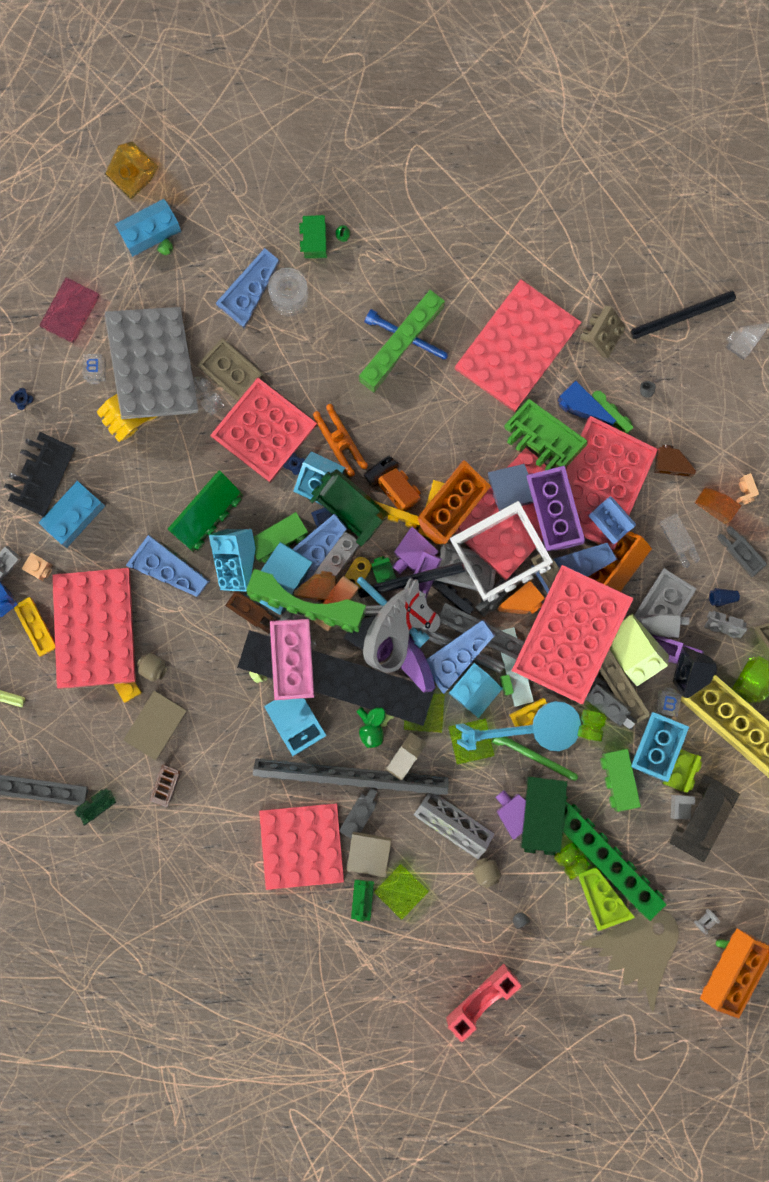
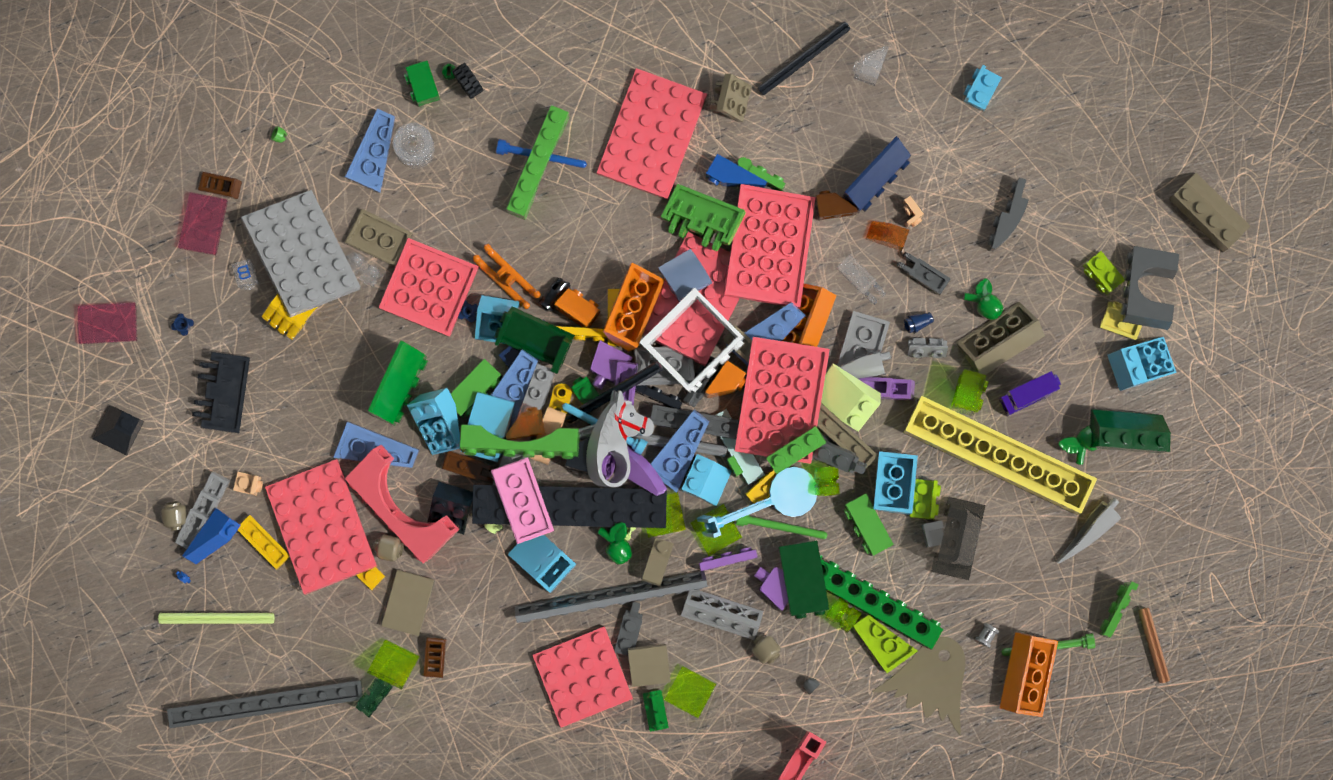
camera: 20 degrees left, 0 degrees up
dark azure slope [39,481,105,548] -> none
clear yellow slope [105,141,158,199] -> none
dark azure slope [115,199,181,257] -> none
medium lavender slope [526,466,585,551] -> none
medium blue bracket [588,496,636,545] -> none
dark grey hinge [640,381,656,398] -> none
clear brick [655,688,682,718] -> none
black slope [673,647,717,698] -> none
none -> reddish brown slope [198,172,242,199]
none -> coral arch [345,445,460,563]
none -> clear neon green tile [367,640,420,690]
none -> black slope [427,482,473,535]
none -> black tyre [452,62,484,99]
none -> medium lavender plate [699,547,757,571]
none -> bright green brick [766,426,826,474]
none -> dark blue slope [842,136,911,214]

